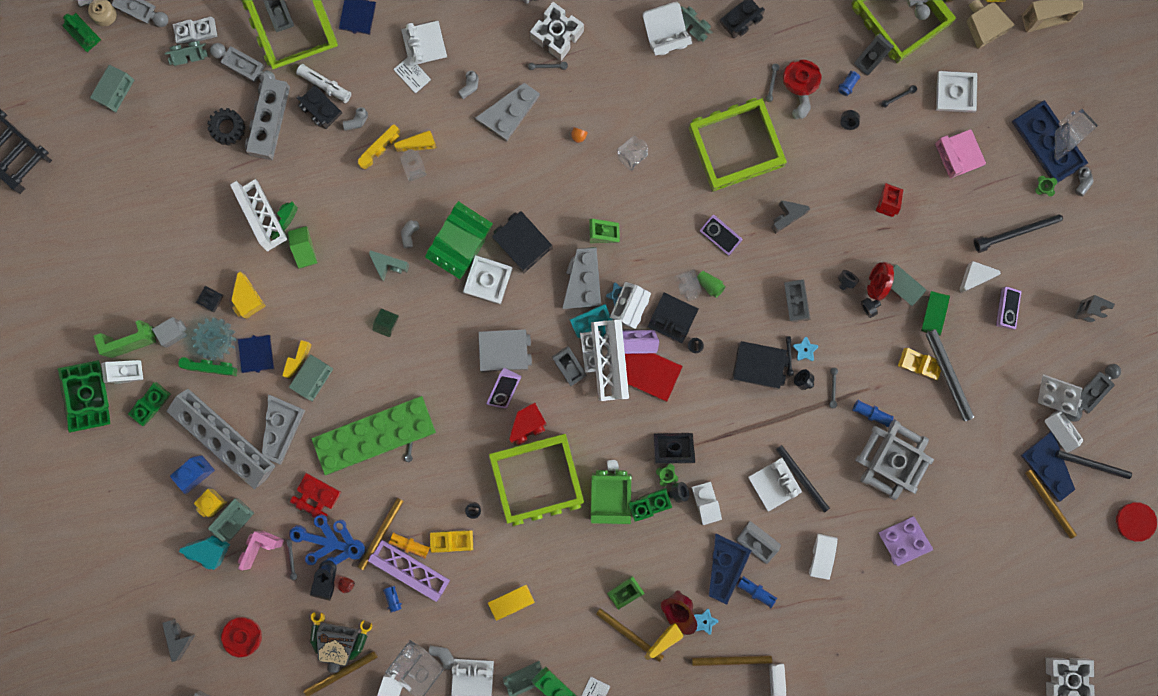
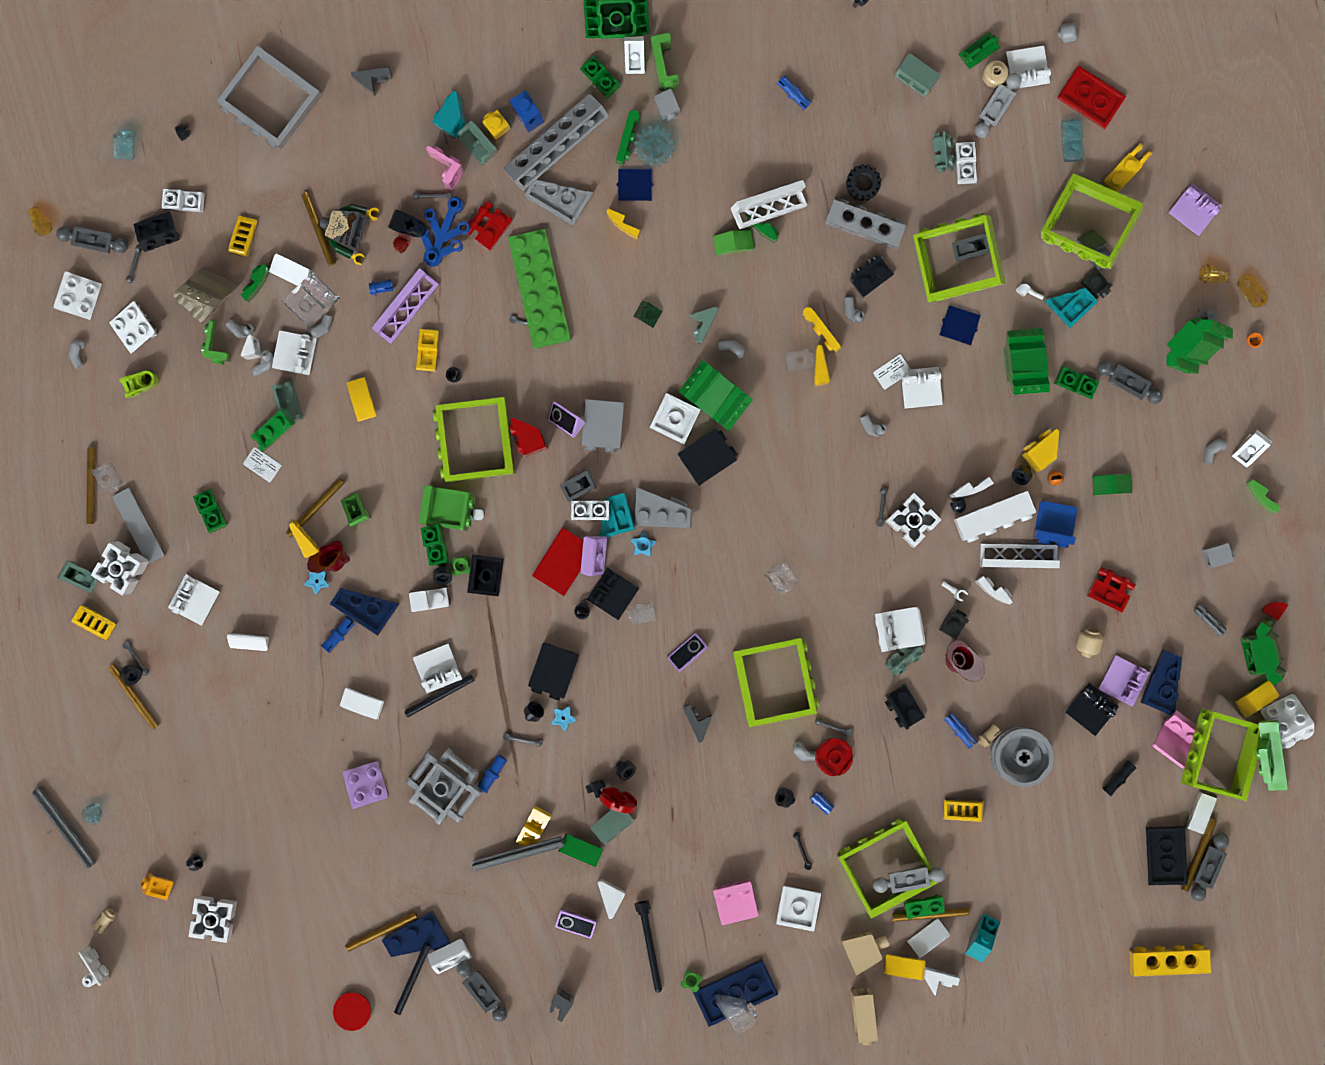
camera: 100 degrees right, 5 degrees up
black tile [196,286,224,313] -> none
light grey plate [210,43,275,83] -> none
red tile [221,617,262,658] -> none
yellow slope [231,271,266,319] -> none
sand green hinge [289,354,333,402] -> none
white pin [296,64,351,103] -> none
pearl gold bar [357,497,404,570] -> none
light orange pin [389,532,430,559] -> none
light grey wing [475,83,540,141] -> none
orange hinge [571,127,588,143] -> none
bright green slope [589,219,620,243] -> none
white fence [591,320,629,401] -> none
white brick [610,282,651,329] -> none
pearl gold bar [692,656,772,666] -> none
bright green cone [696,270,726,298] -> none
light grey slope [736,521,781,564] -> none
dark grey hinge [784,279,811,322] -> none
black hinge [786,336,794,377] -> none
dark grey slope [854,34,894,76] -> none
red slope [876,183,904,217] -> none
white hinge [1038,374,1082,416] -> none
light grey arm [1075,166,1093,197] -> none
none -> blue pin [776,75,812,111]

